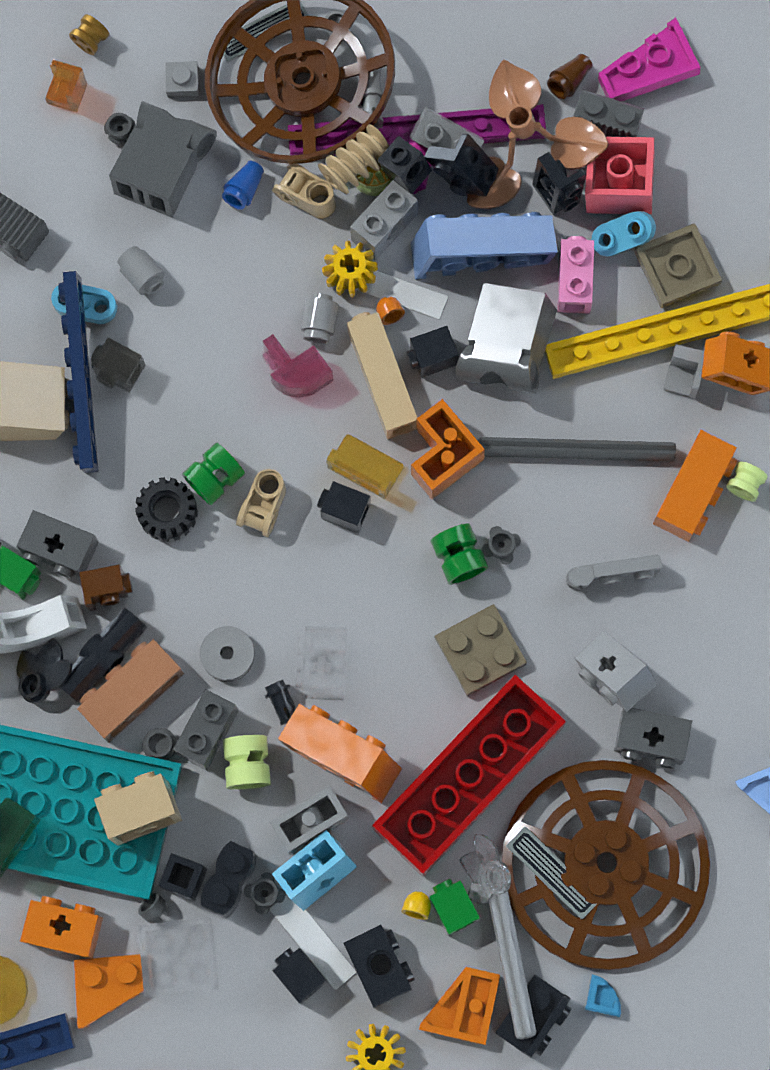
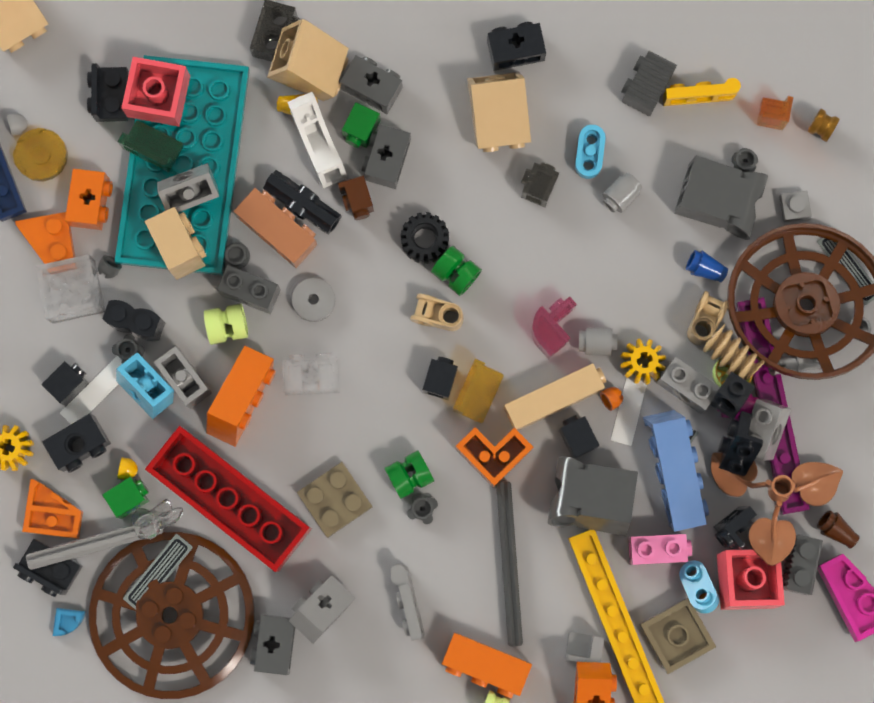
camera: 80 degrees right, 5 degrees up
black plate [16,638,72,704] -> none
dark blue plate [58,271,99,473] -> none
black brick [158,853,208,901] -> none
black pin [265,679,296,725] -> none
none -> light grey brick [157,163,219,212]
none -> yellow plate [663,78,741,106]

